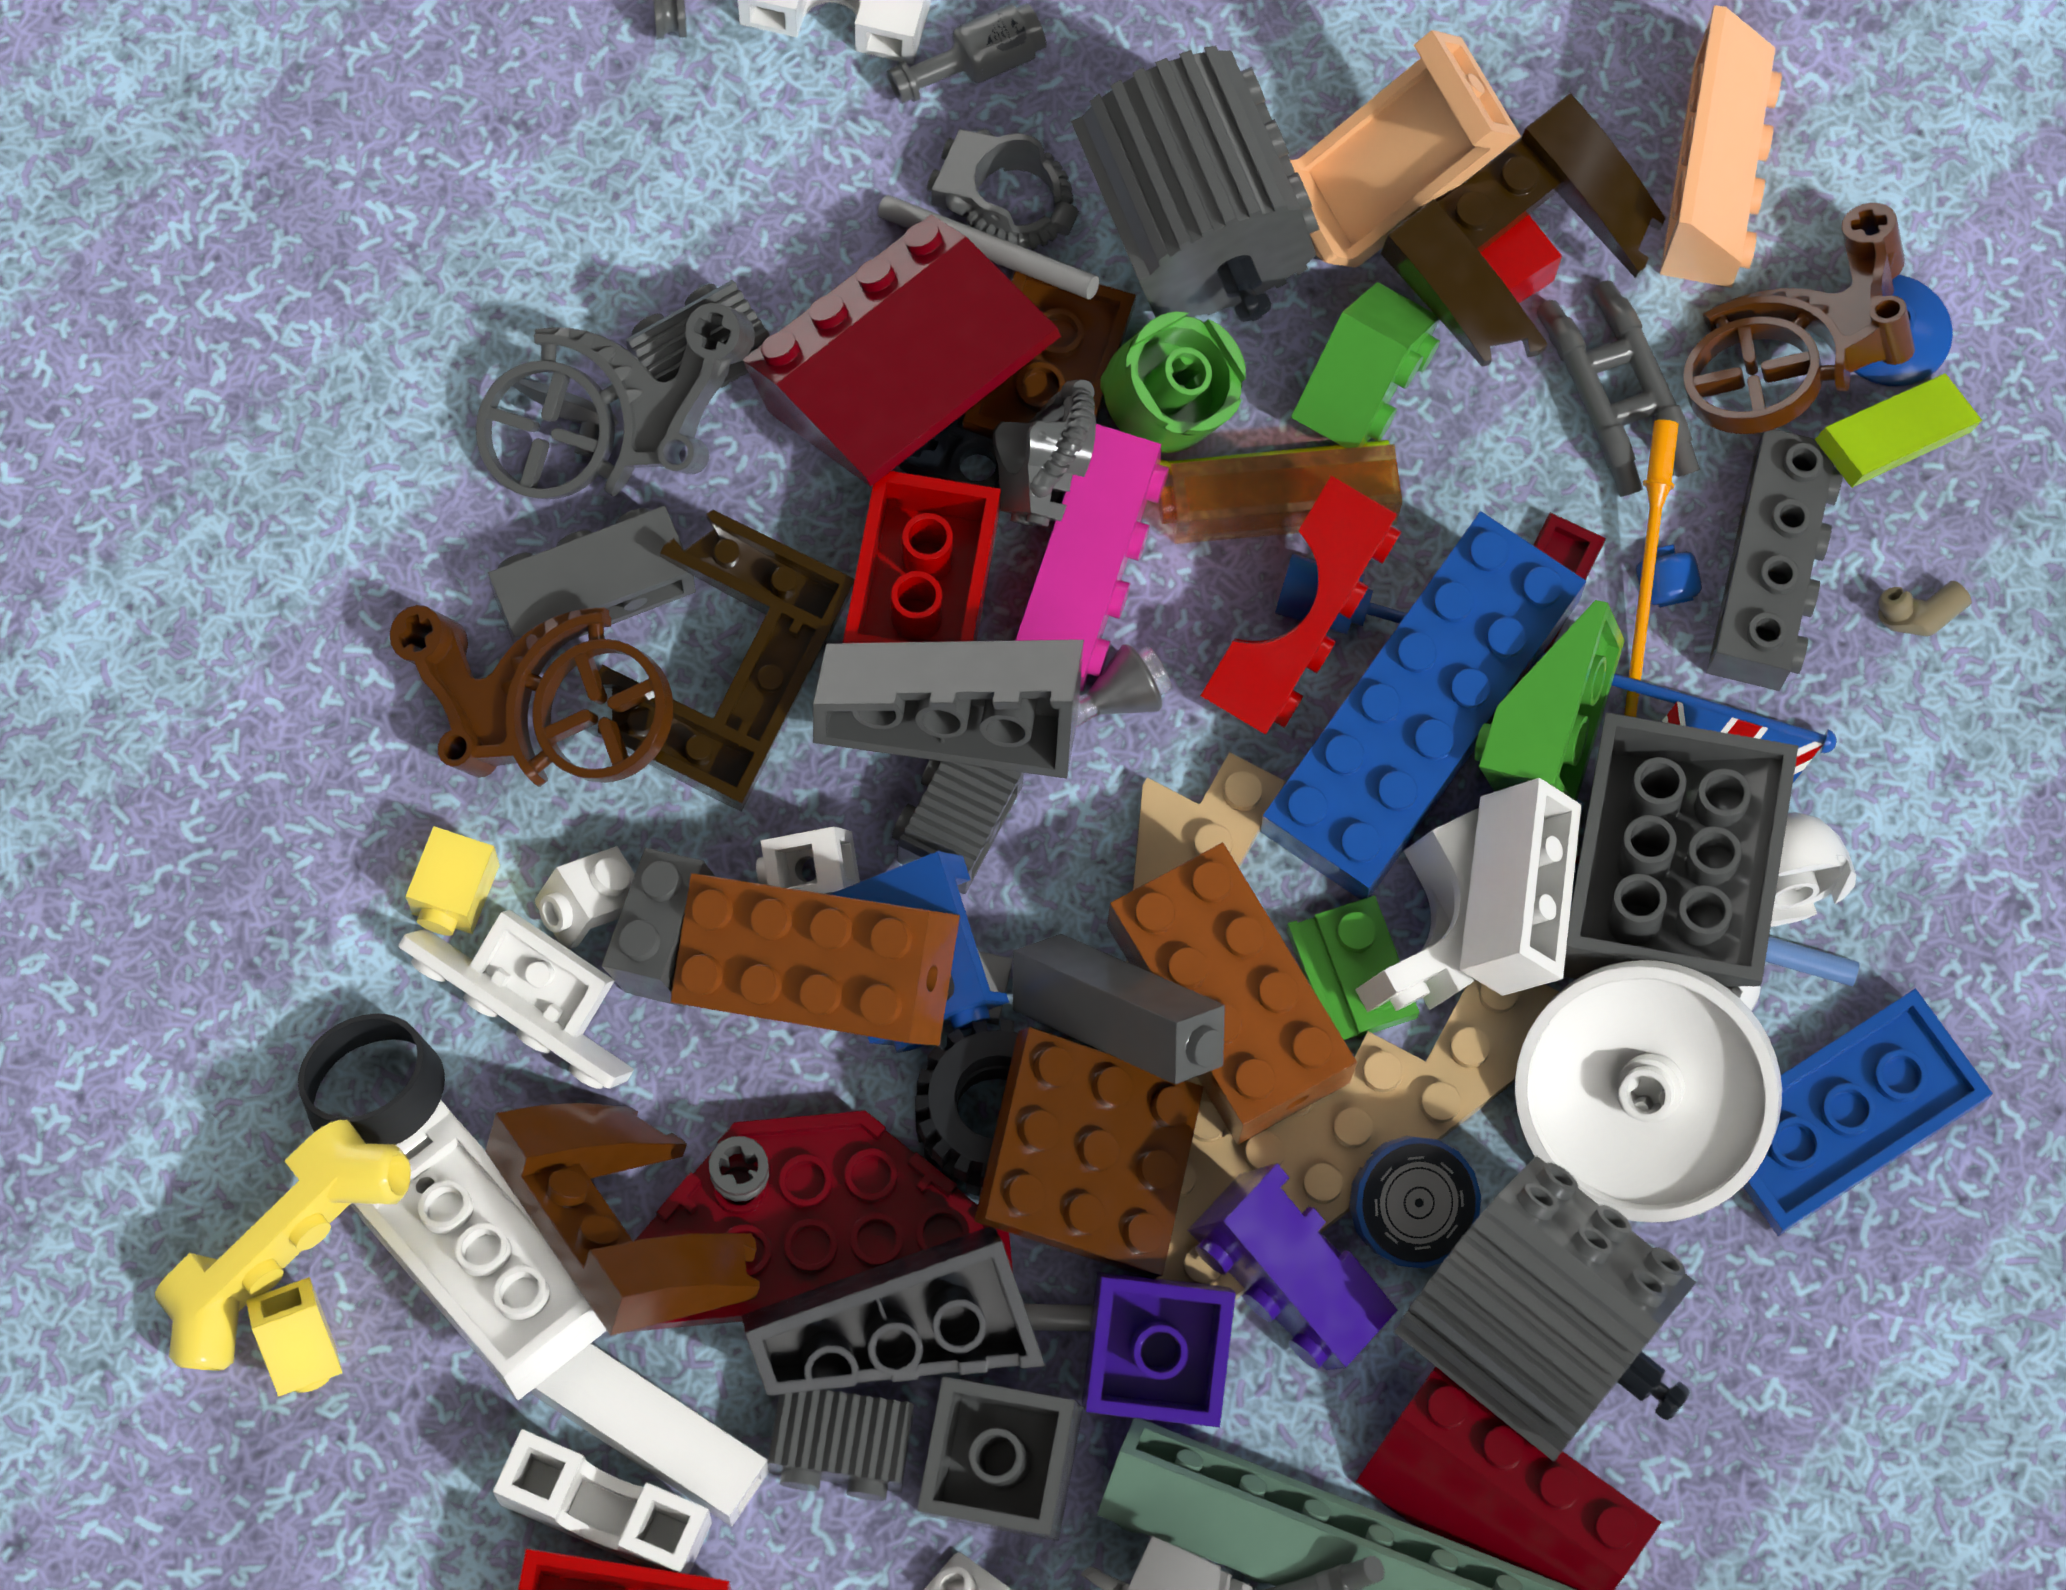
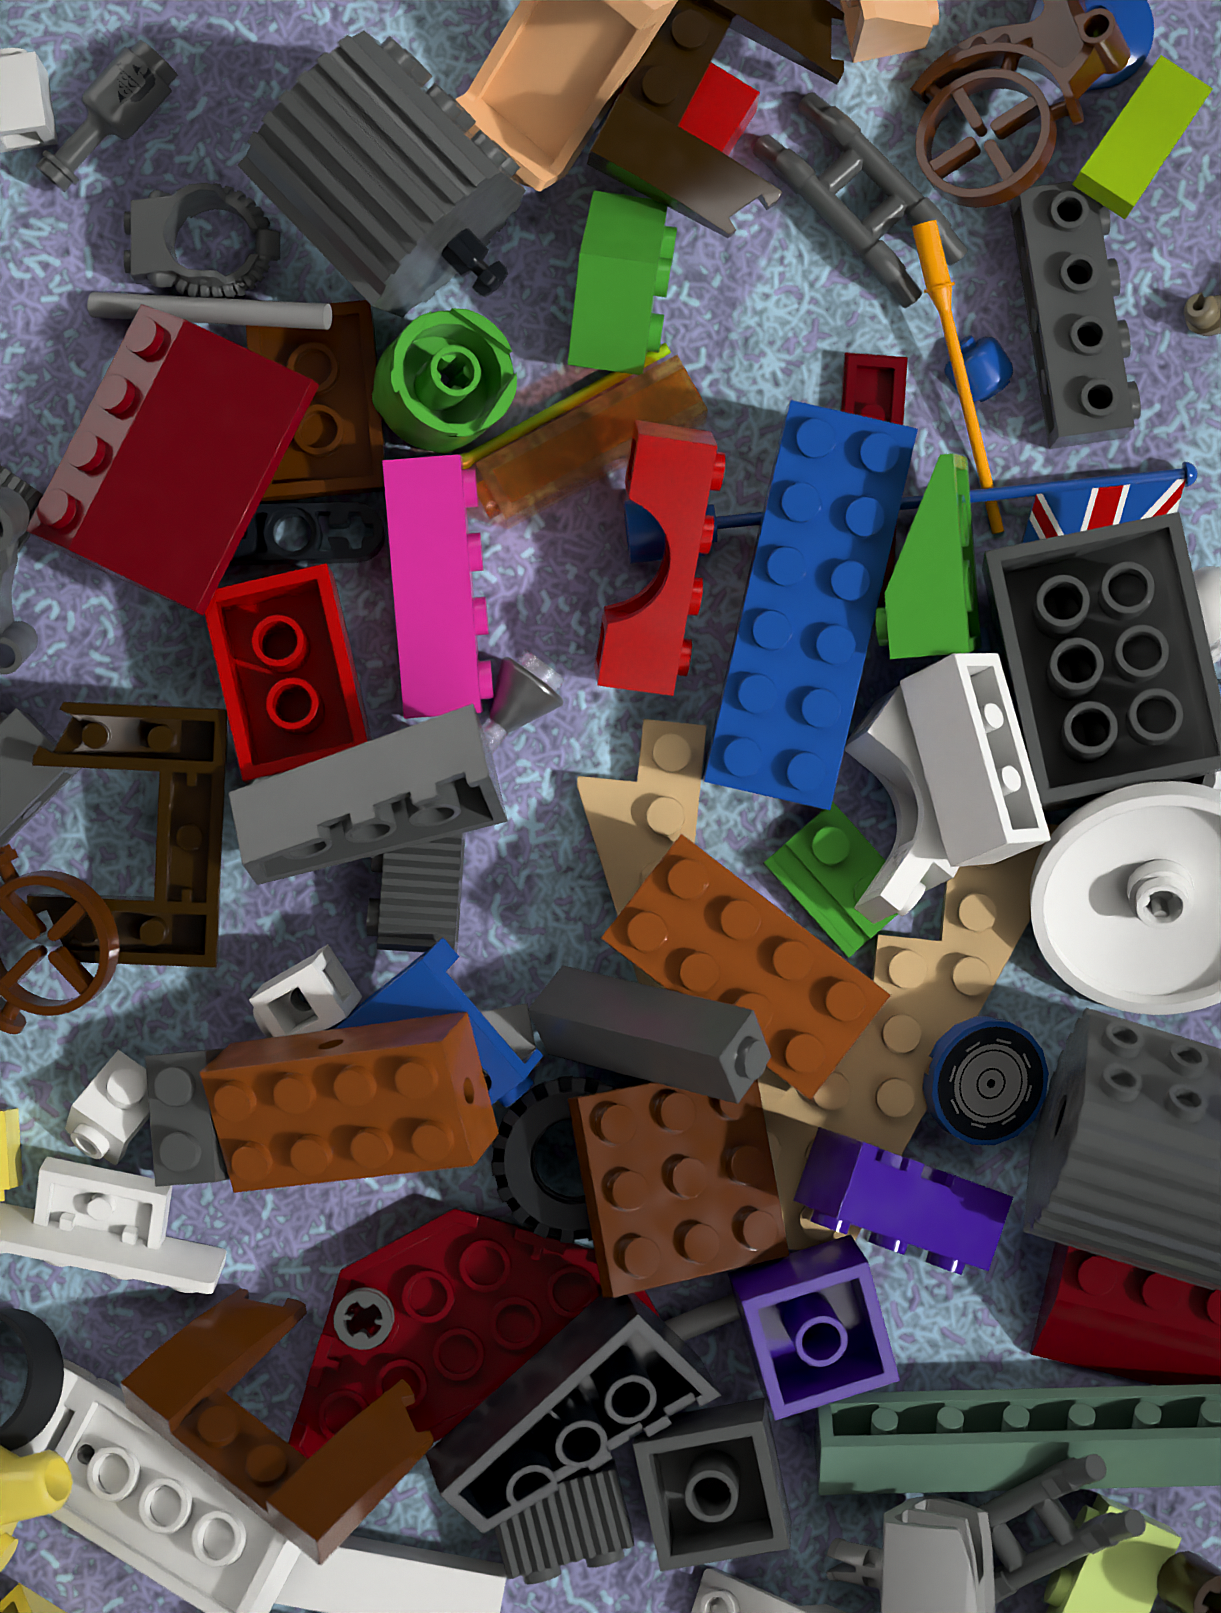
camera: 20 degrees left, 15 degrees up
dark grey piece [992,380,1096,527] -> none

